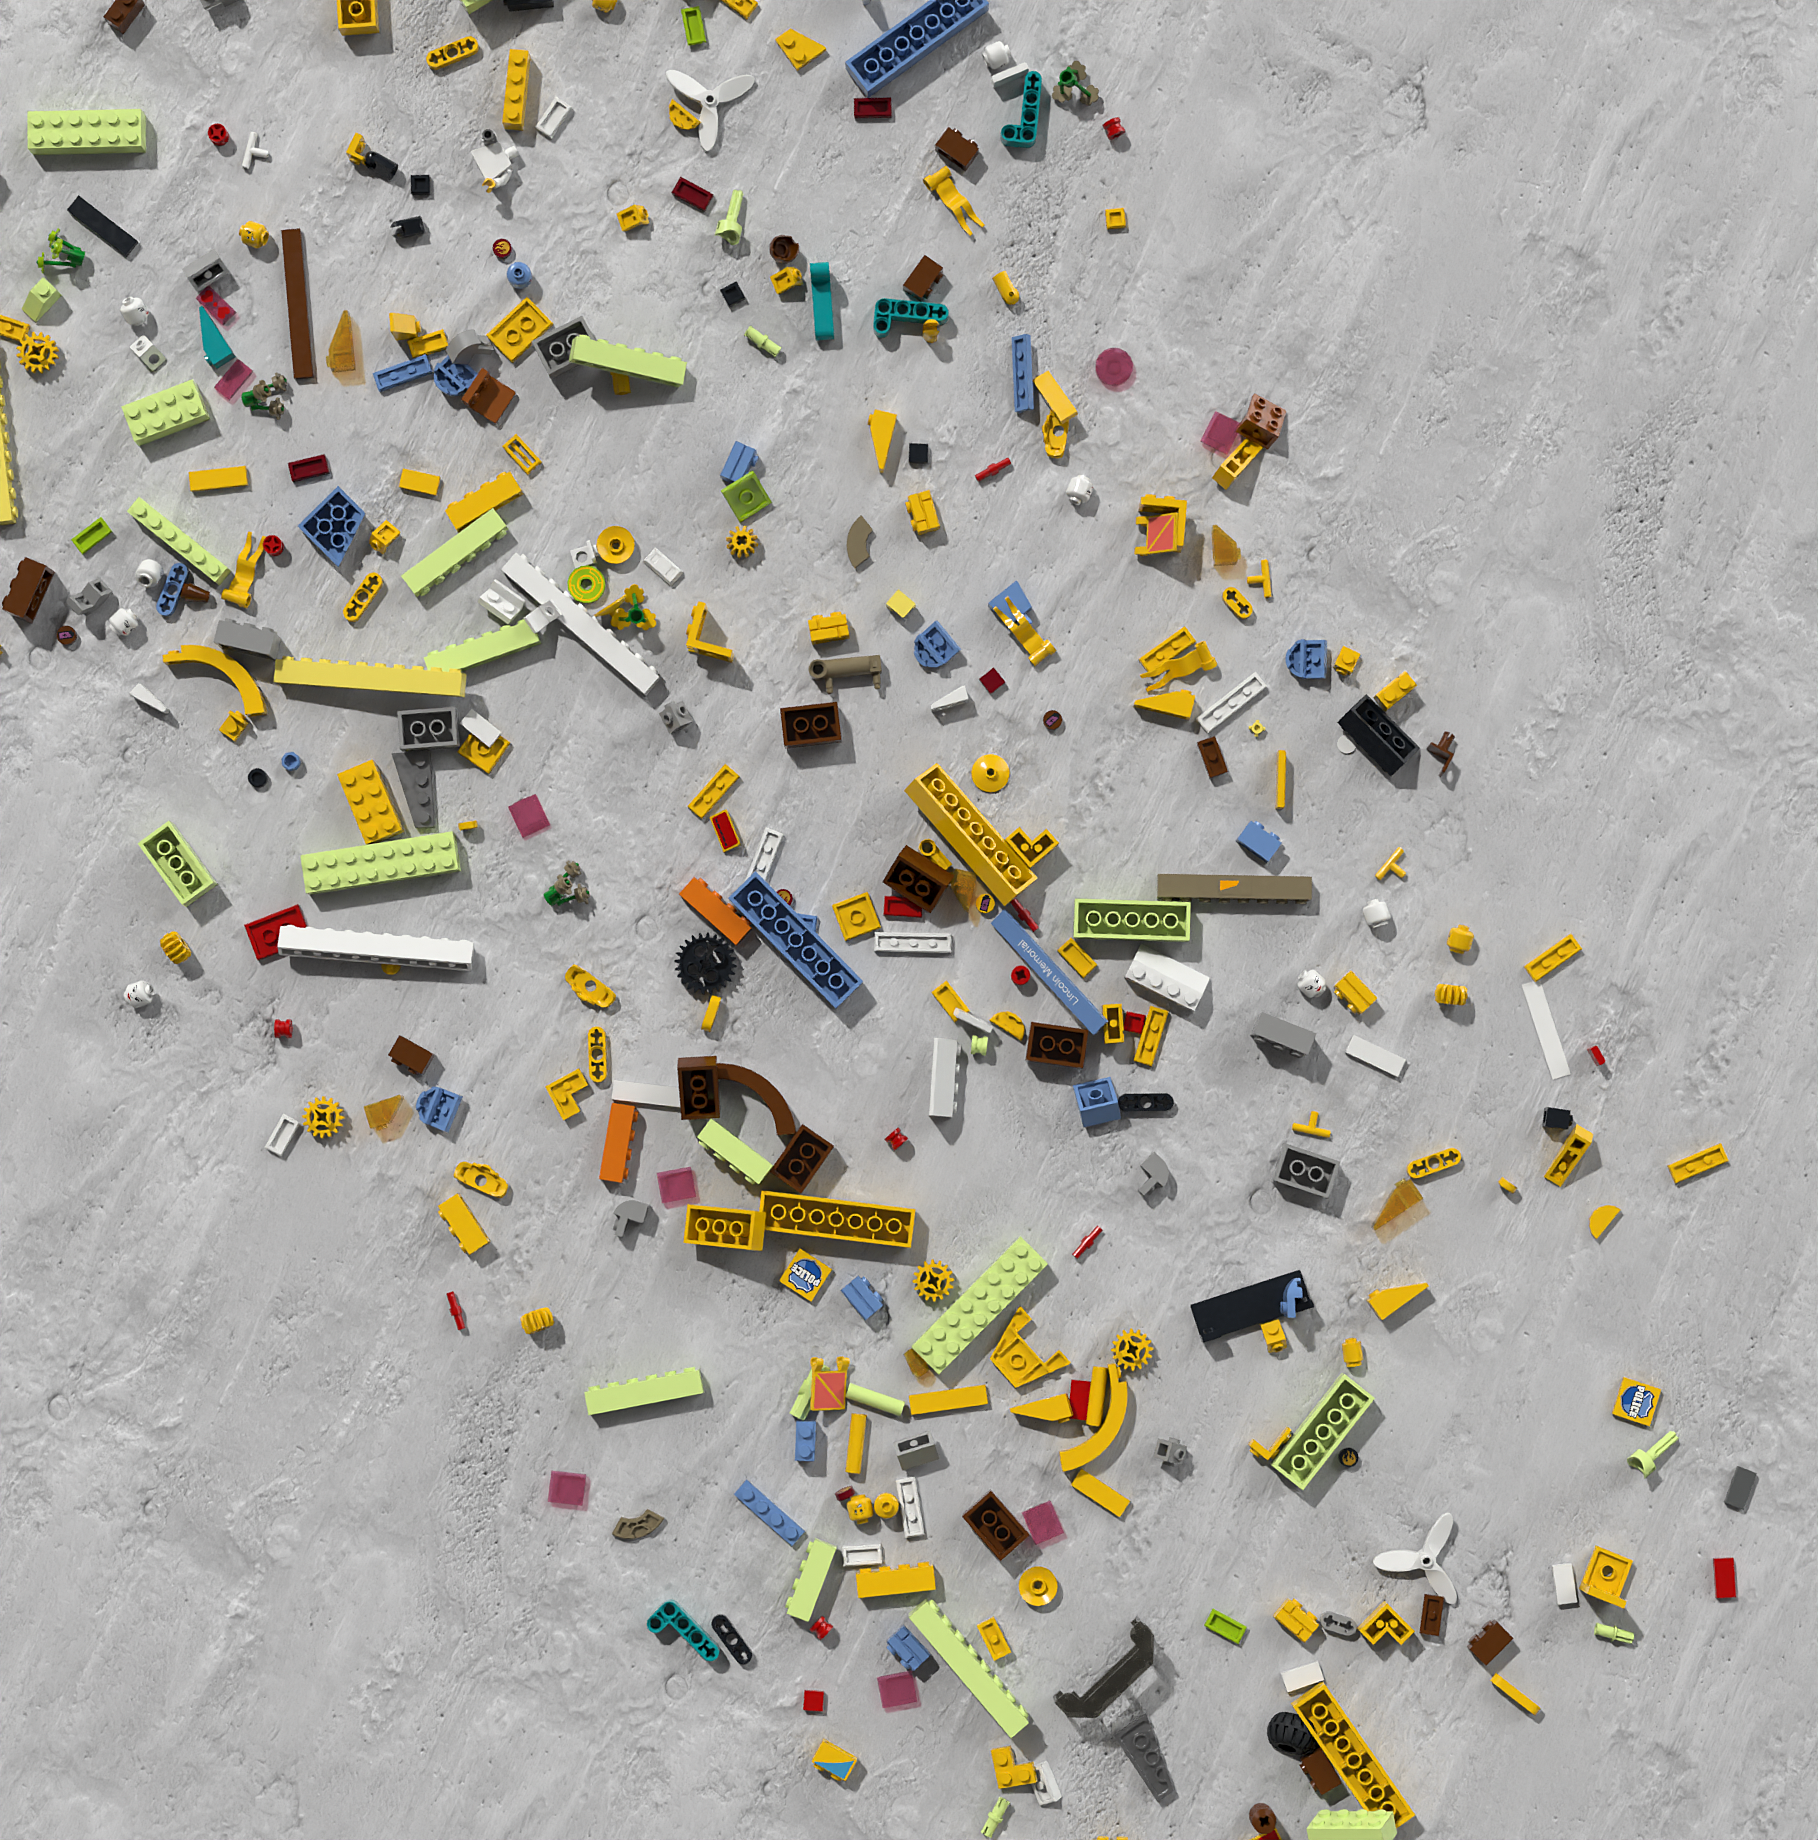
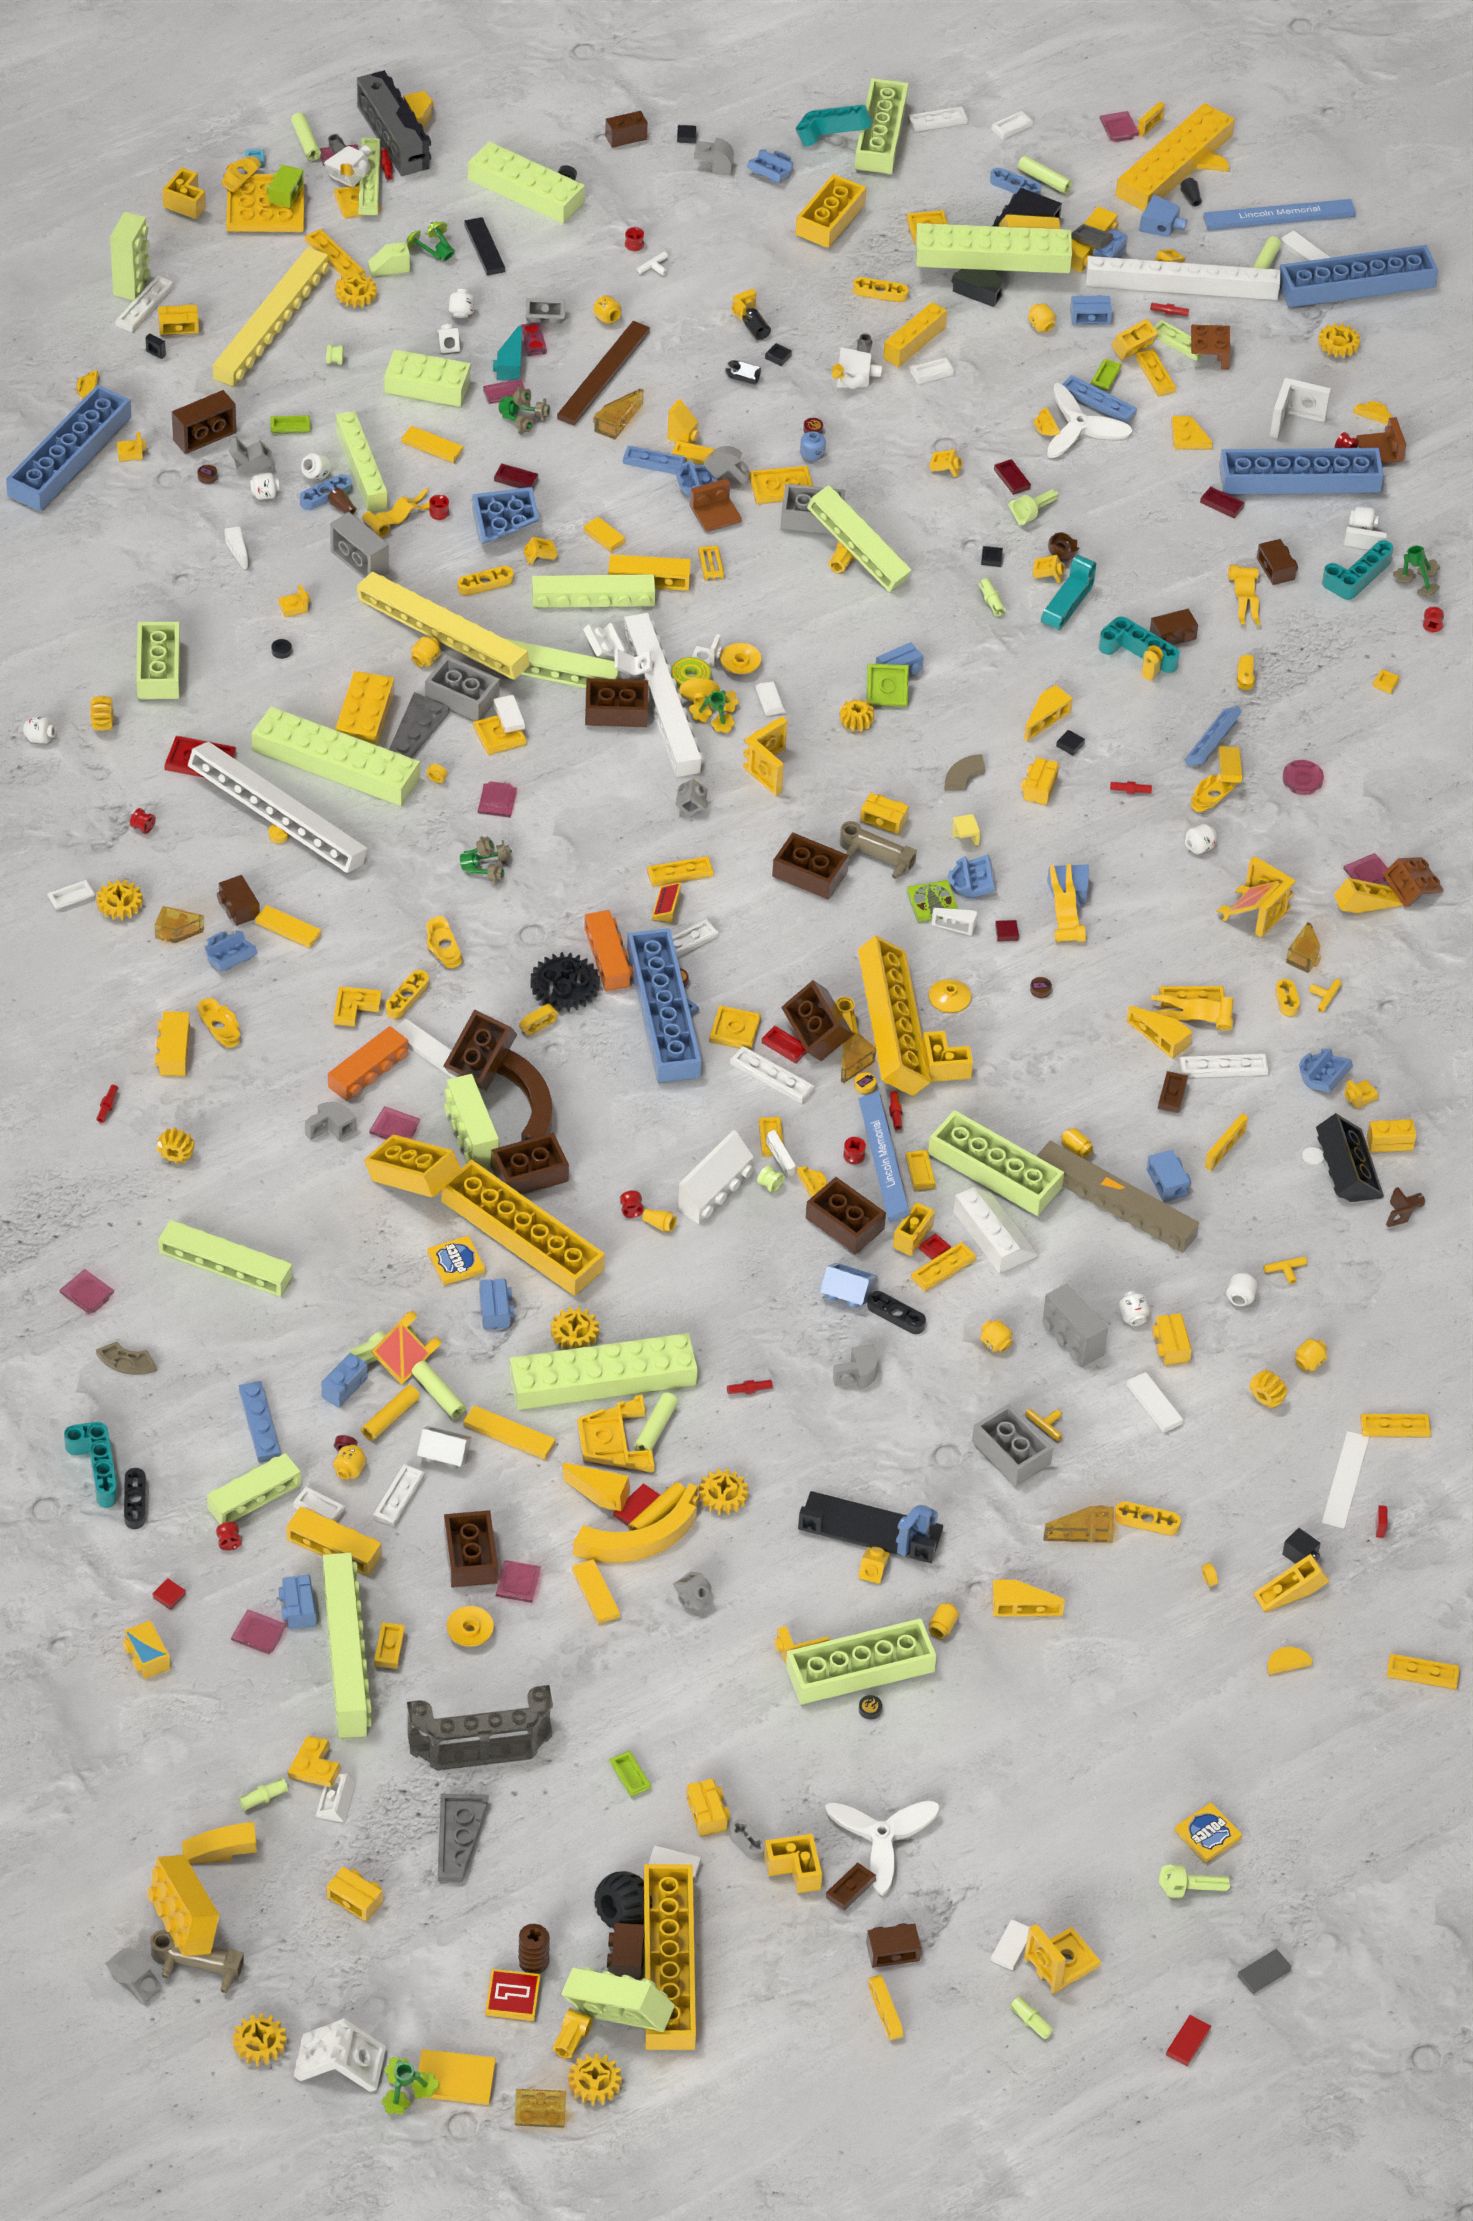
camera: 30 degrees right, 35 degrees down
yellow arch [162,645,267,717] -> none
medium blue tile [281,752,301,771] -> none
yellow head [874,1492,899,1519] -> none
clear yellow cone [903,1348,930,1378] -> none
light yellow piece [1248,720,1265,737] -> none
none -> yellow tile [255,905,321,948]
none -> yellowish green wheel [326,344,344,365]
none -> yellow head [411,637,441,667]
none -> black tile [558,165,577,181]
none -> reddish brown brick [585,678,648,727]
none -> yellowish green piece [634,1393,678,1451]
none -> yellow cone [642,1208,677,1233]
none -> lime tile [906,880,958,922]
none -> yellow head [980,1319,1014,1353]
none -> yellow brick [1061,1128,1094,1159]
none -> medium blue plate [1062,375,1137,424]

